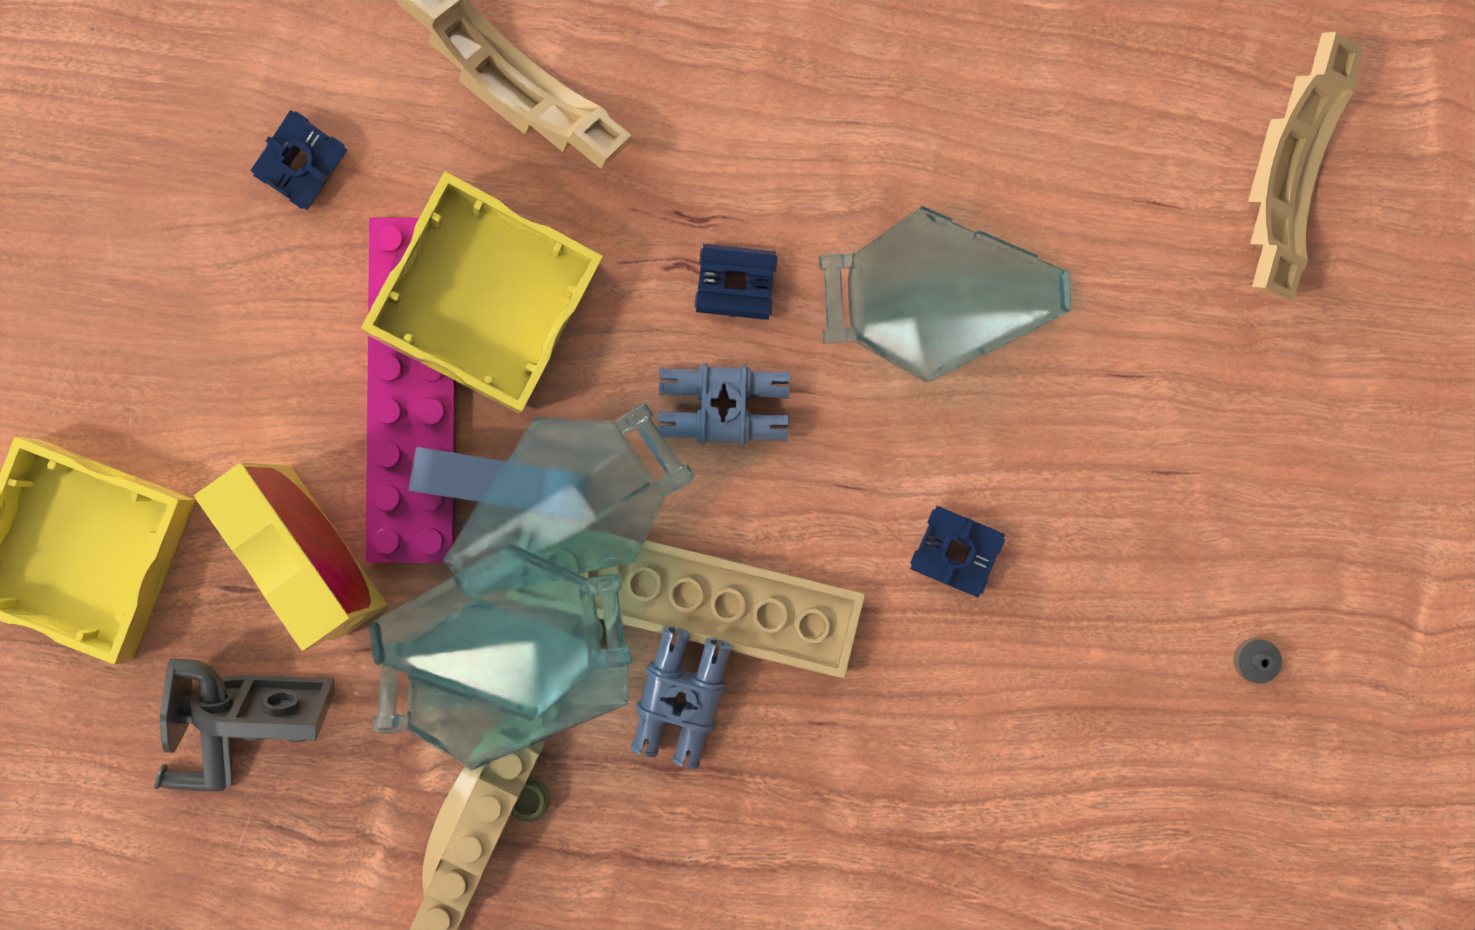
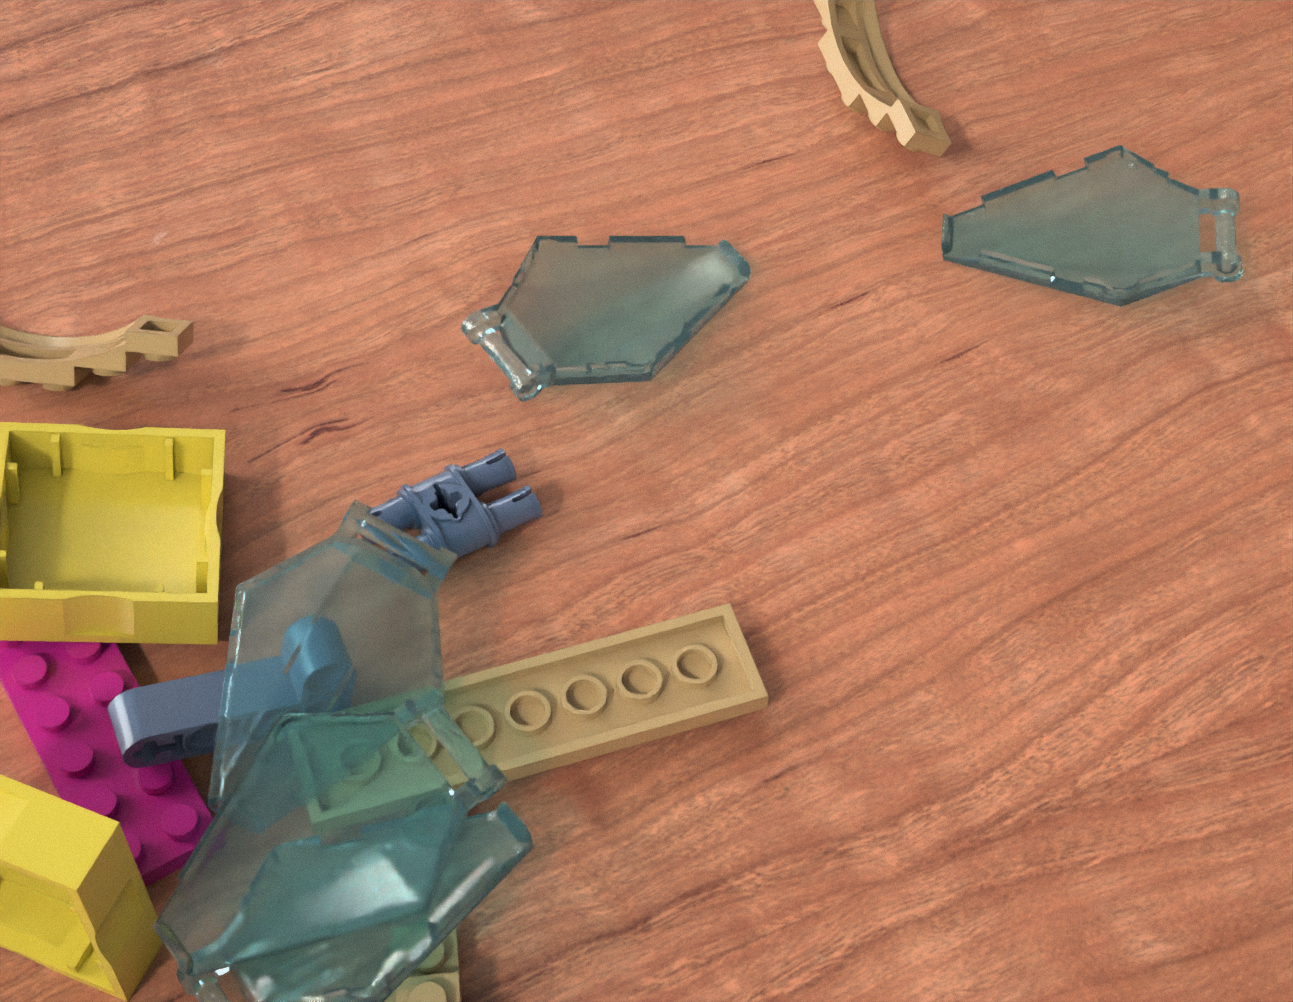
camera: 35 degrees left, 35 degrees down
sand blue pin [631,626,733,769] -> none
dark blue piece [694,244,778,320] -> none
dark blue piece [910,506,1005,598] -> none
dark grey tile [1233,638,1282,683] -> none
none -> clear light blue windscreen [941,145,1243,307]

